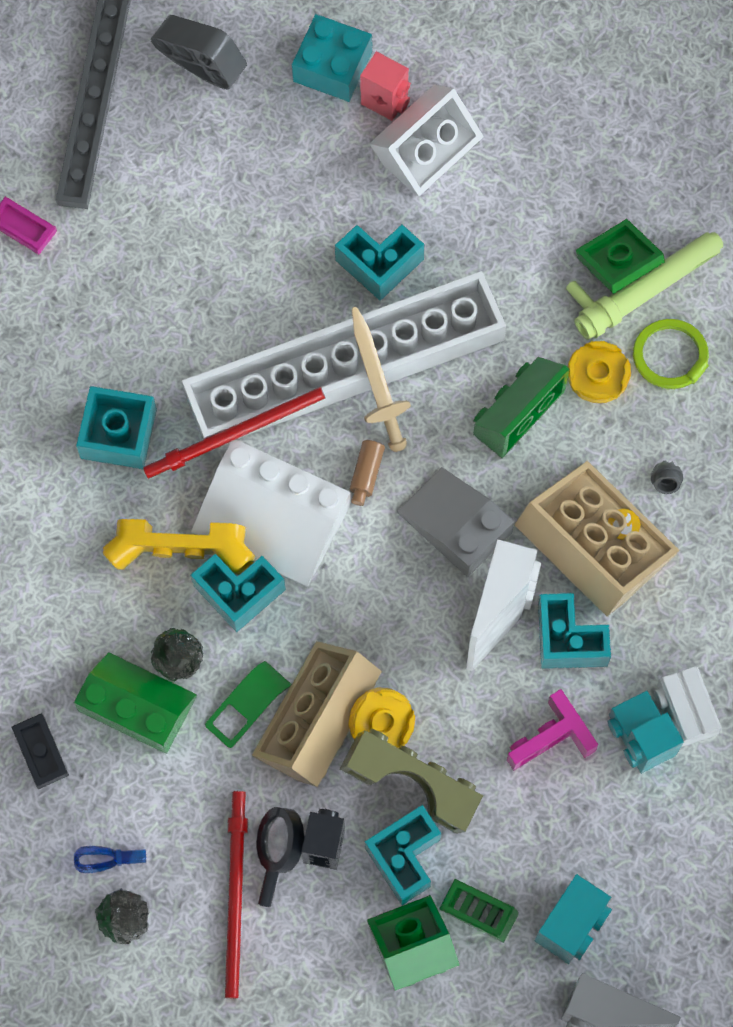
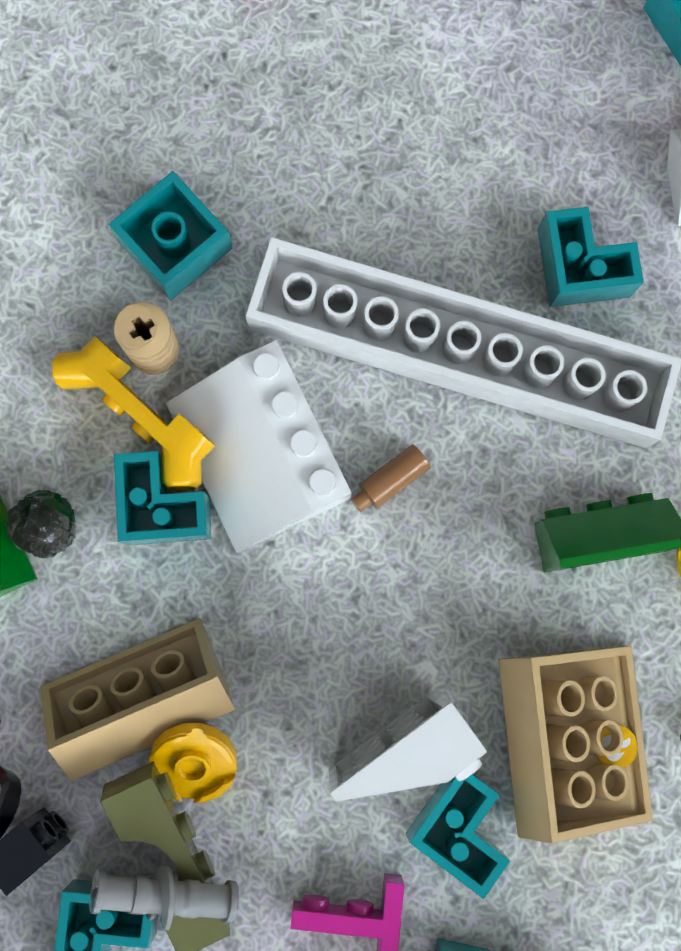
camera: 30 degrees right, 10 degrees up
red bar [143,387,326,479] -> none
green piece [205,661,292,748] -> none
tan sword [352,307,411,452] -> none
light grey slope [397,467,514,577] -> none
none -> light grey piece [89,865,239,930]
none -> tan piece [114,302,180,375]

